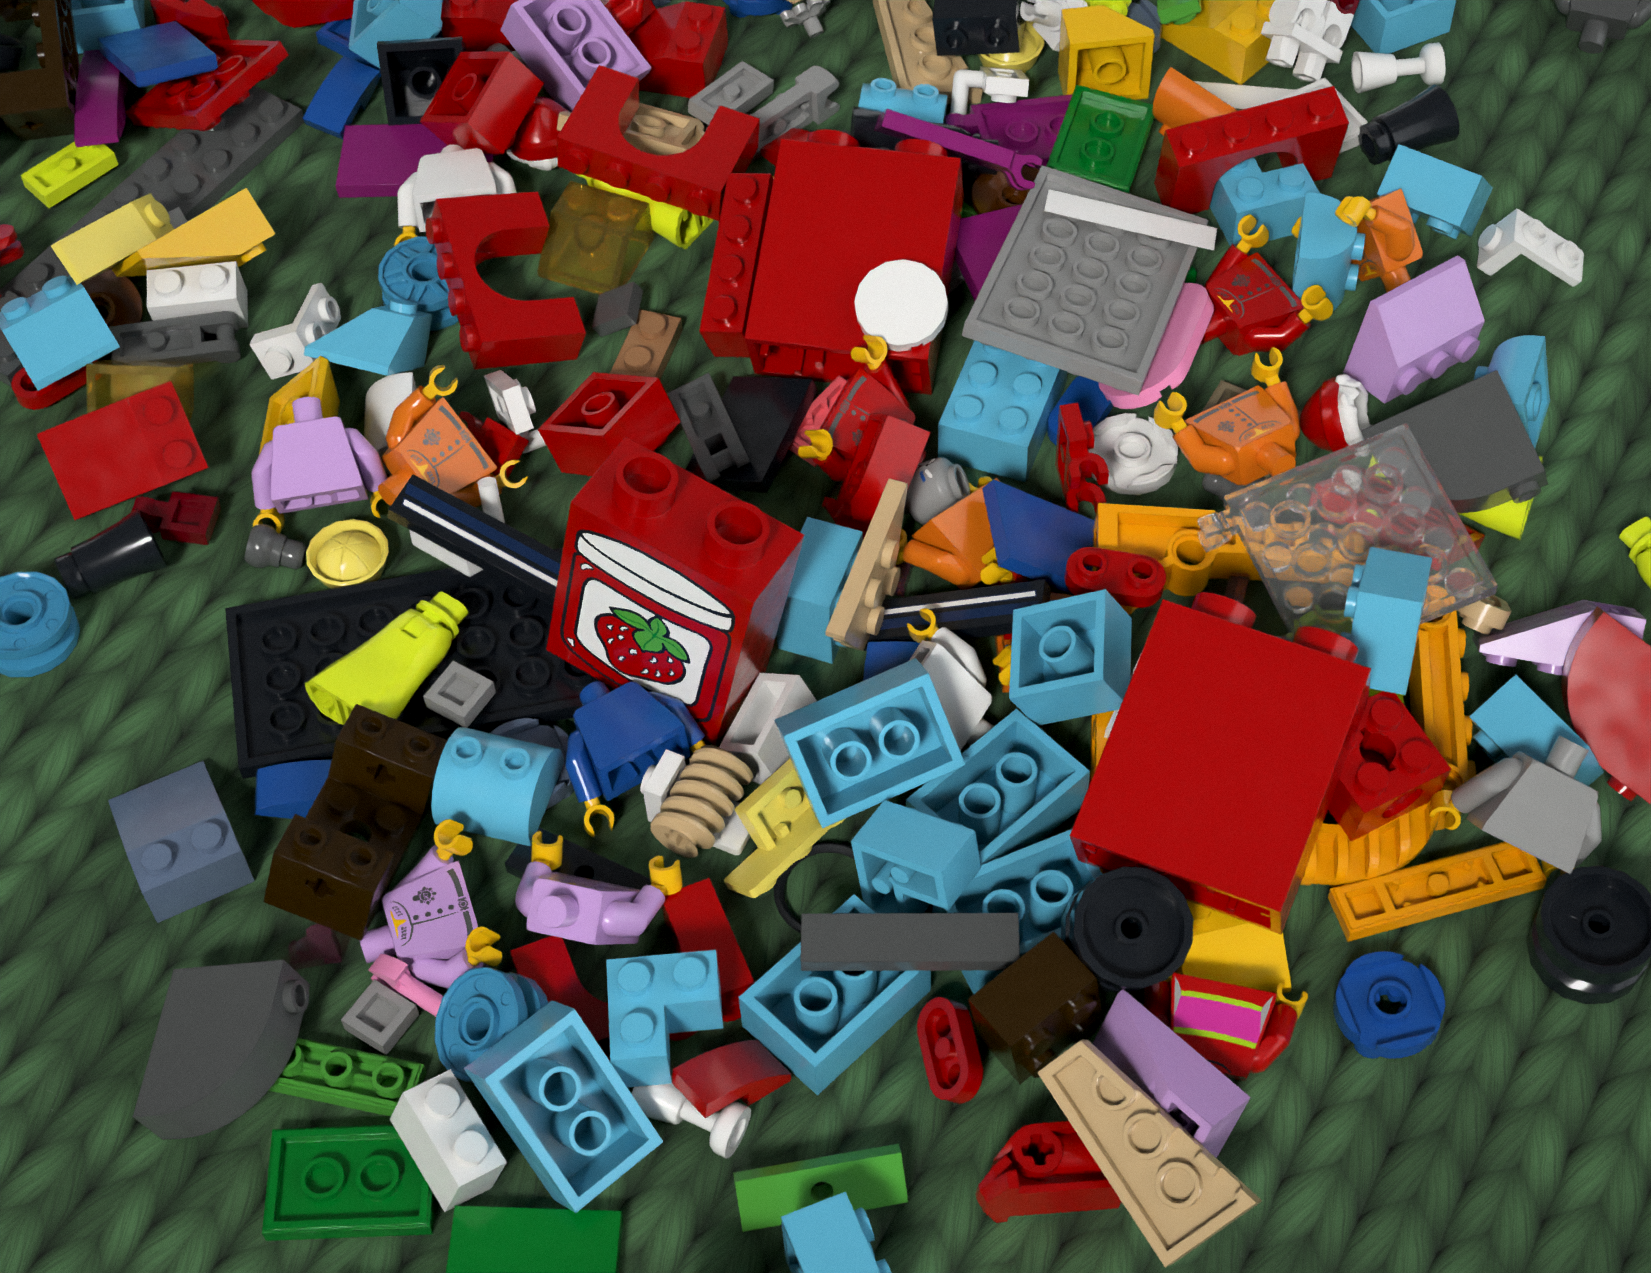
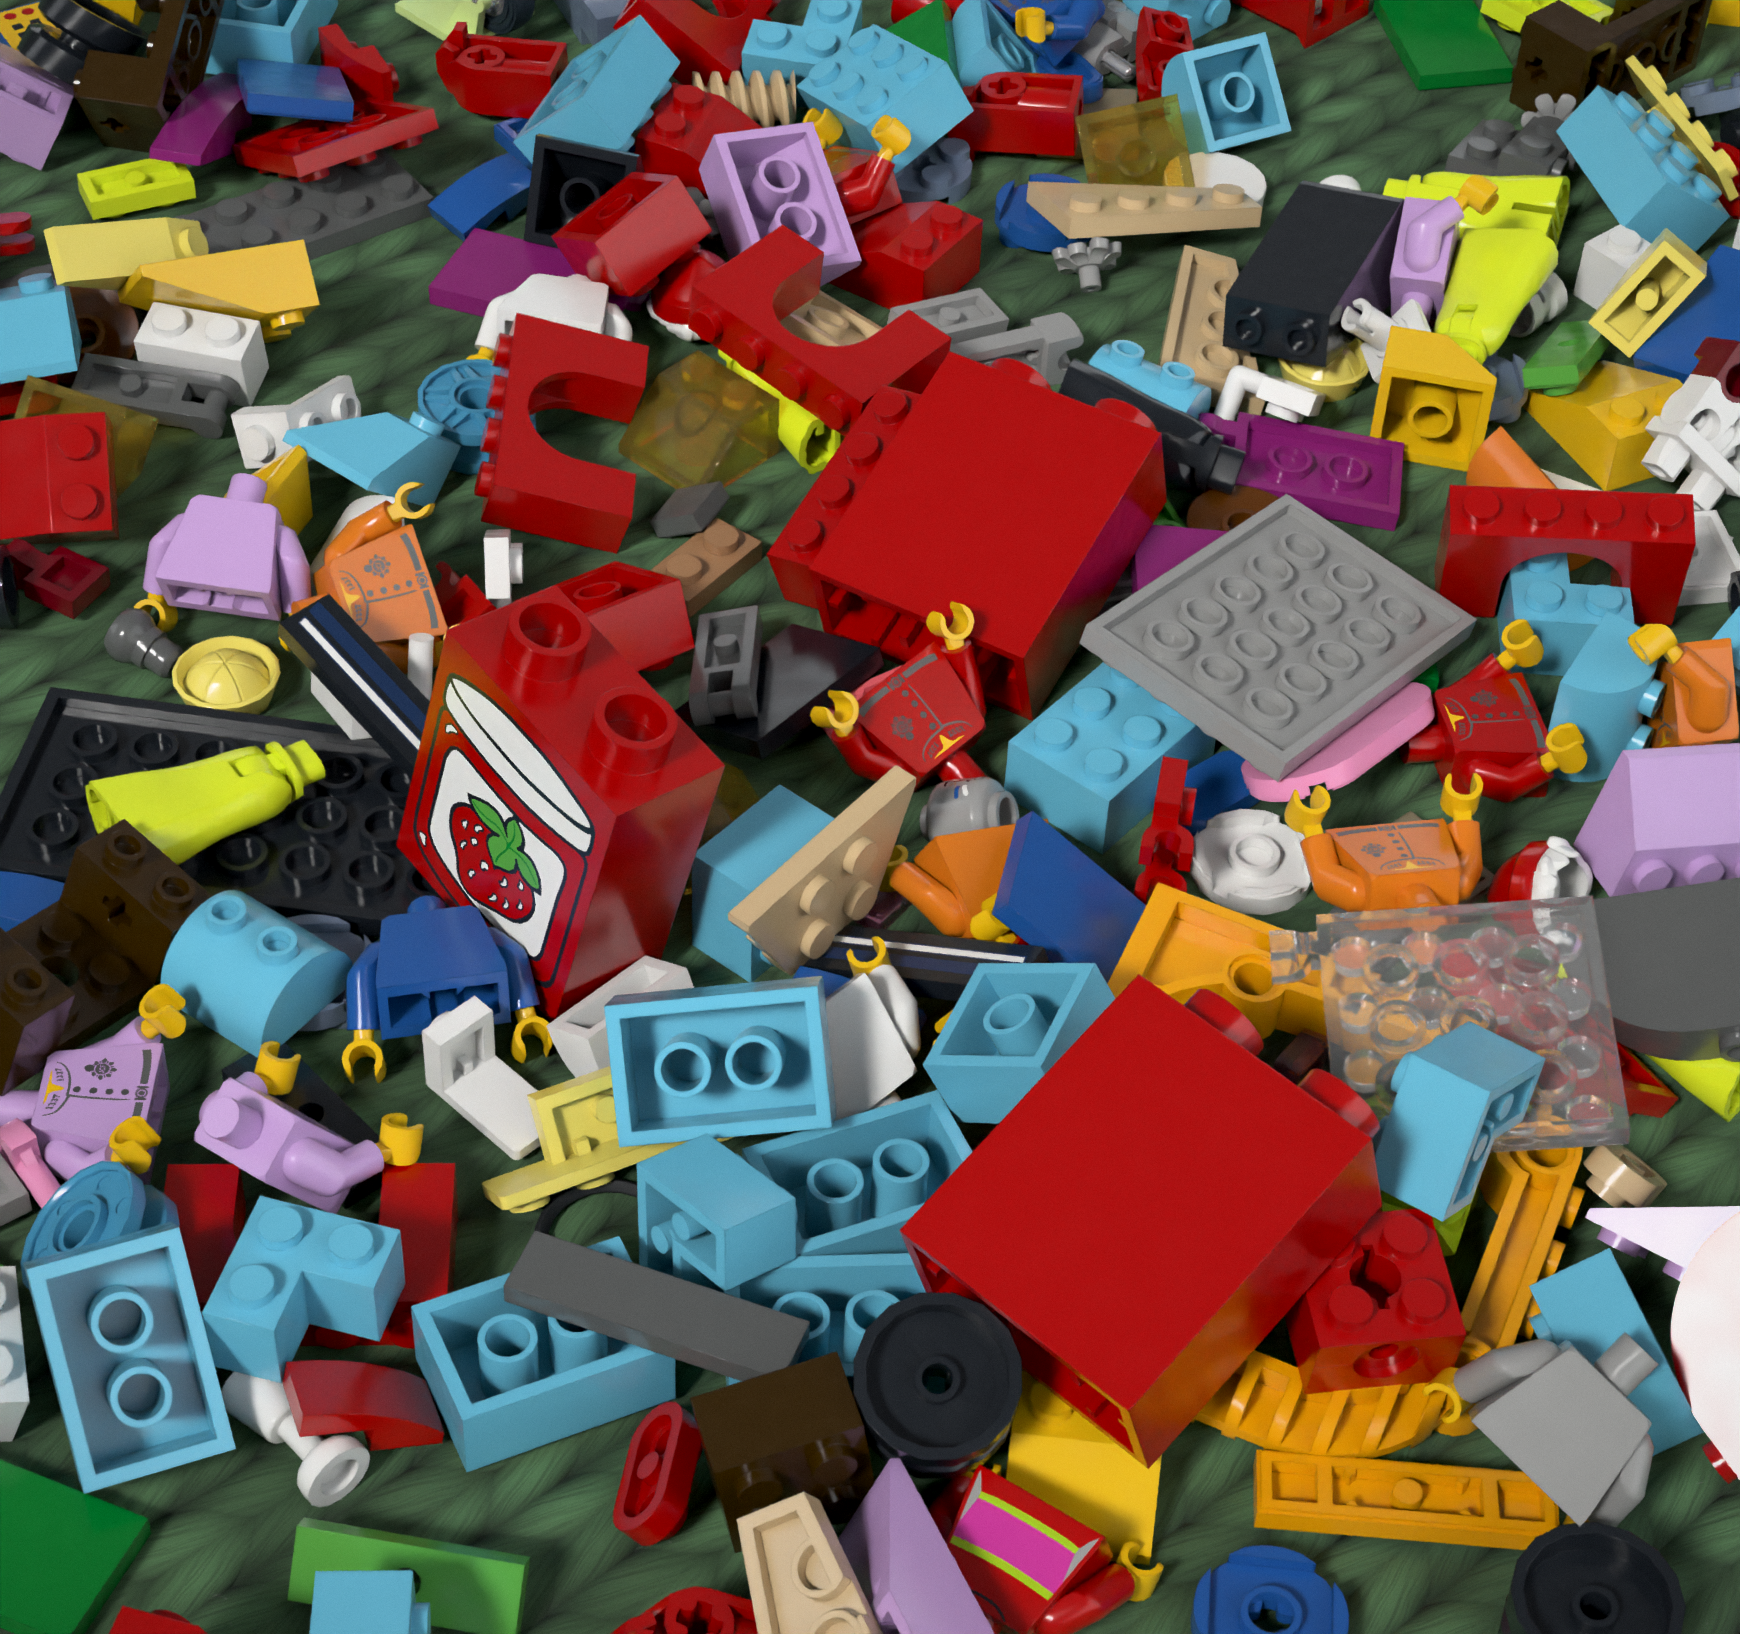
camera: 15 degrees right, 10 degrees down
light grey plate [423,661,496,728] -> none
tan piece [650,745,754,858] -> none
red piece [822,413,931,539] -> none
white tile [854,259,948,352] -> none
magenta tile [874,109,1043,190] -> none
white sticker [1044,189,1217,251] -> none
green tile [1046,85,1155,194] -> none
red plate [1064,547,1166,608] -> none

